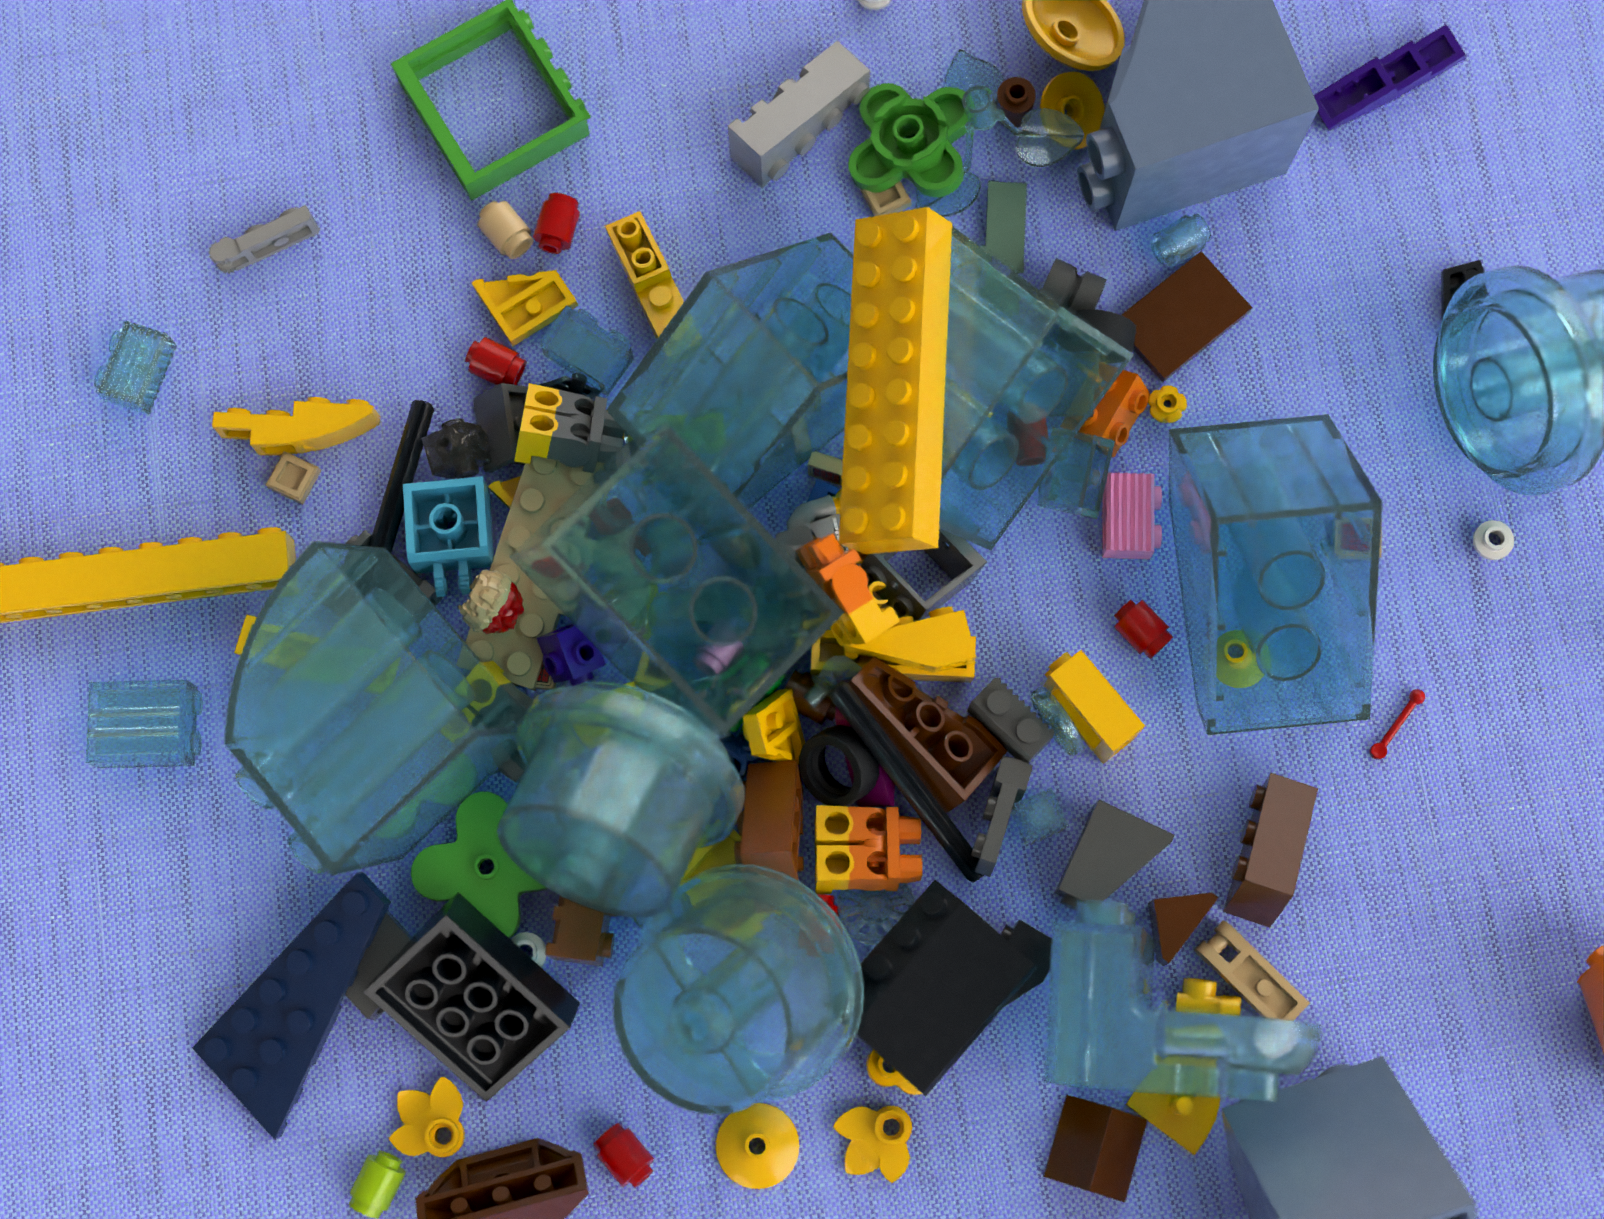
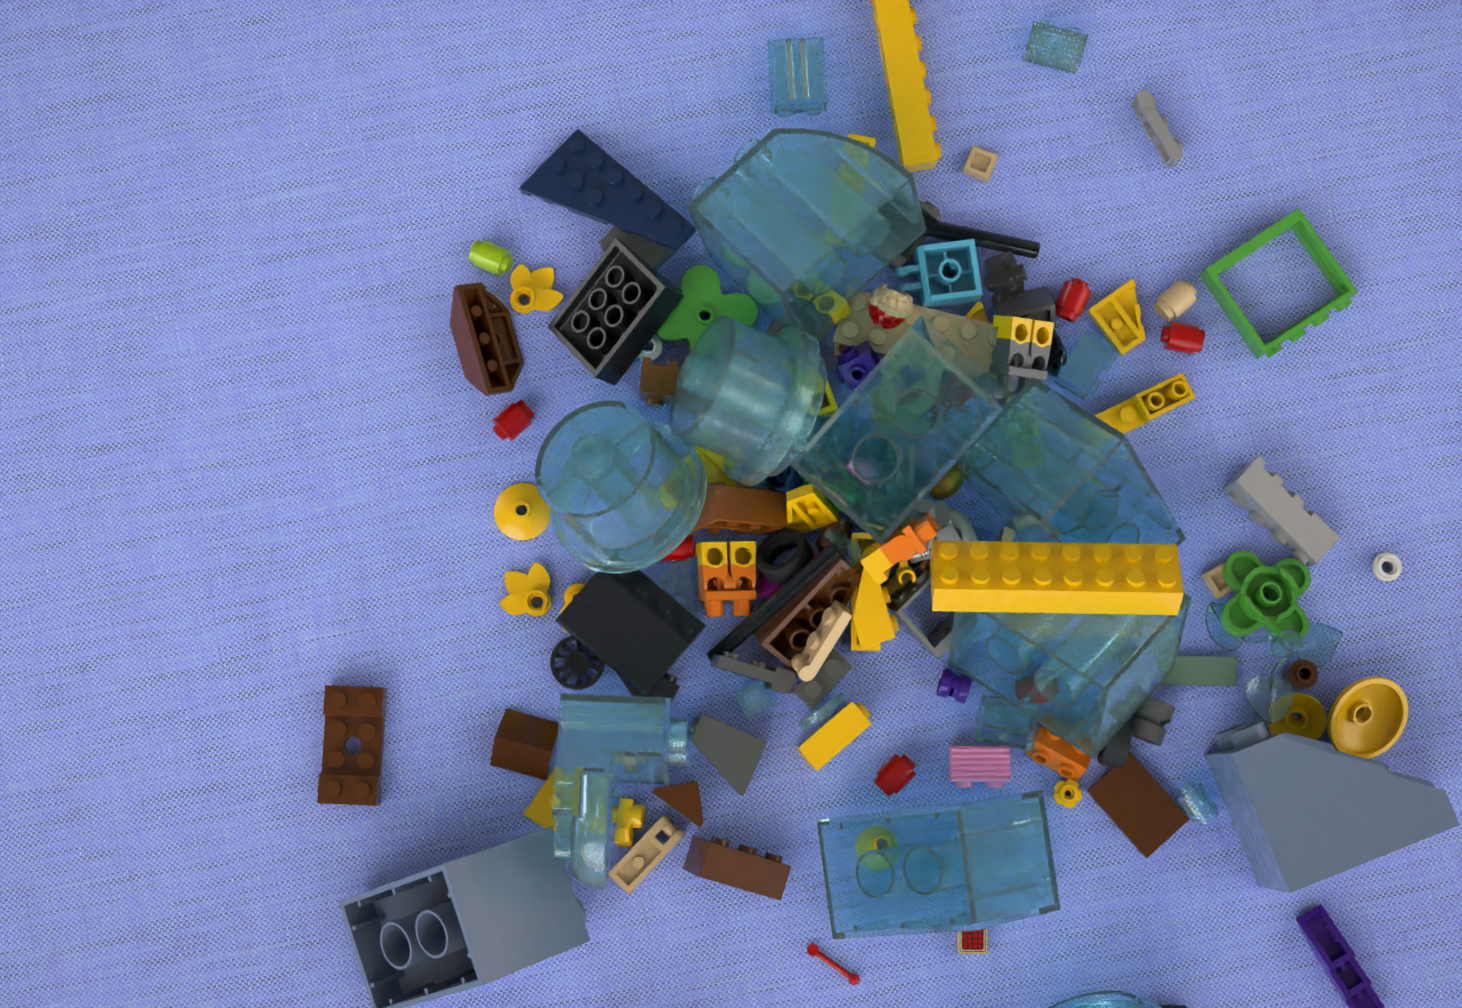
camera: 85 degrees right, 5 degrees up
yellow slope [212,397,380,456] -> none
none -> black wheel [550,636,605,690]
none -> tan plate [791,600,853,682]
none -> dark purple wheel [936,668,973,704]

